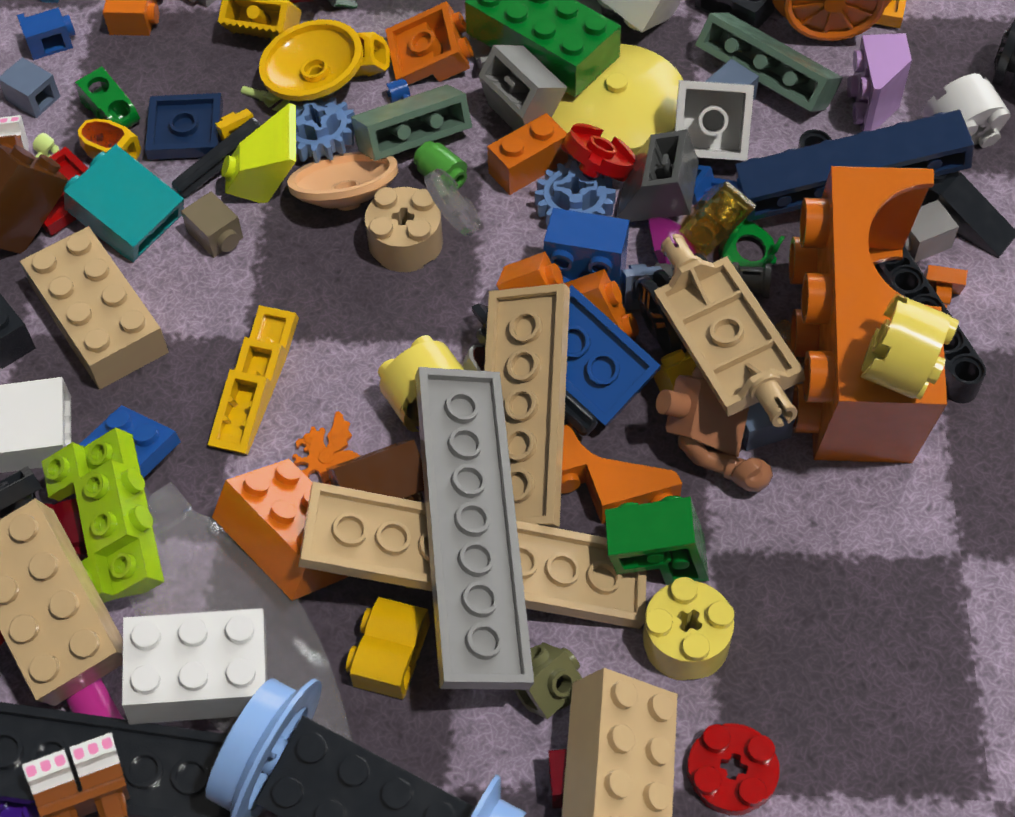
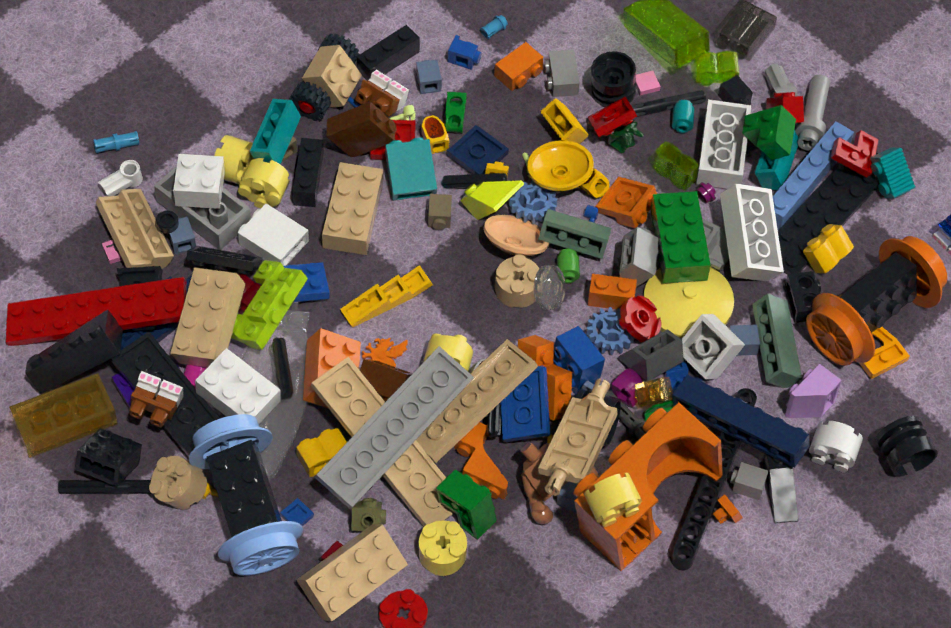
camera: 40 degrees right, 0 degrees up
none -> black axle [272,337,294,399]
none -> blue tile [280,498,314,526]

